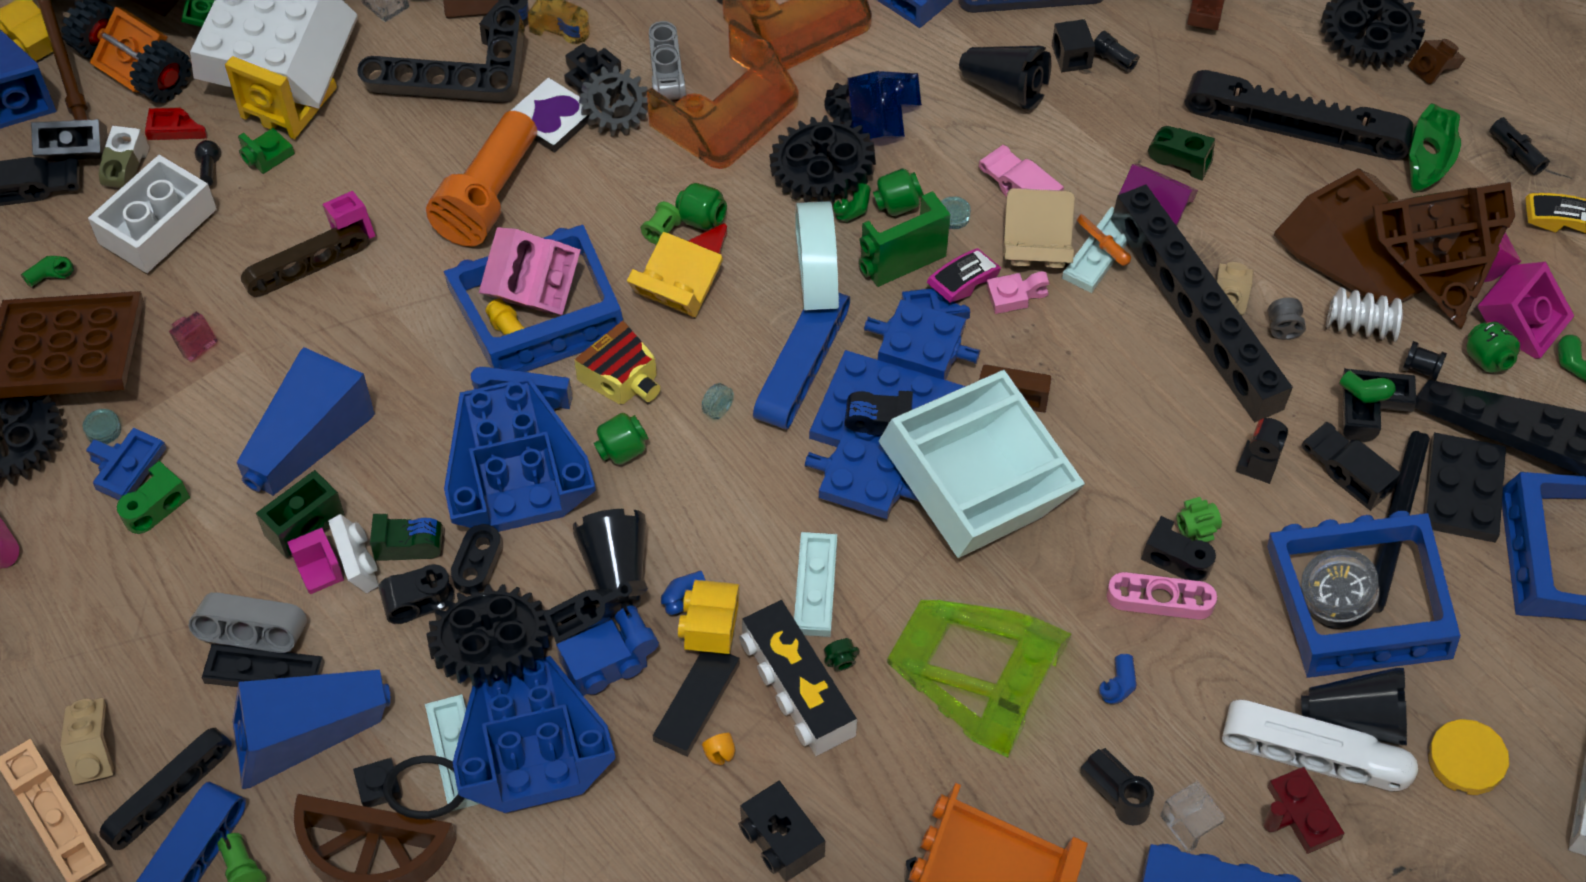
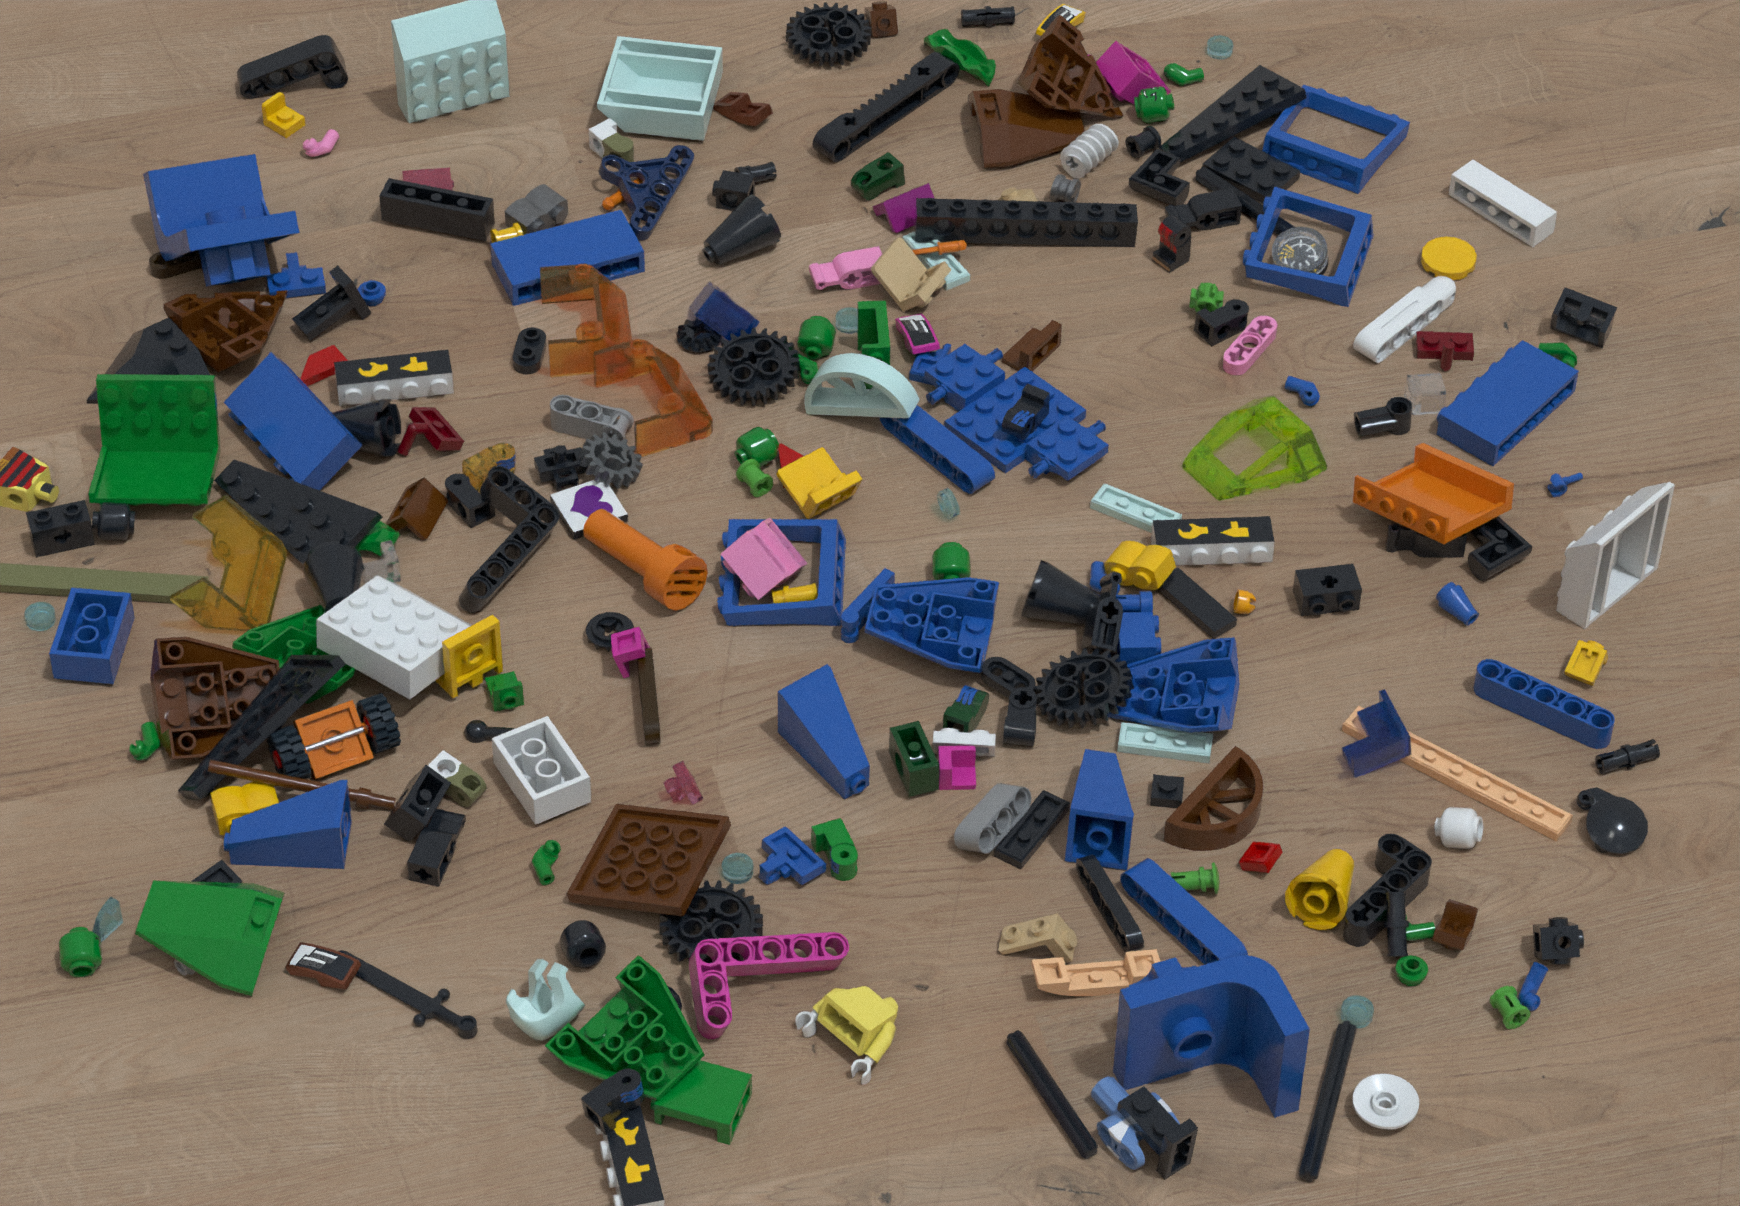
camera: 65 degrees left, 10 degrees down
red tile [145,108,208,140] -> none
black tyre [383,755,464,819] -> none
torso [574,321,661,404] -> none
dark green plate [824,638,860,671] -> none
light aqua slope [879,370,1085,558] -> none
bright pink plate [987,272,1049,314] -> none
black cone [1301,668,1407,746] -> none
green arm [1339,370,1396,403] -> none
none -> black gear [586,612,634,652]

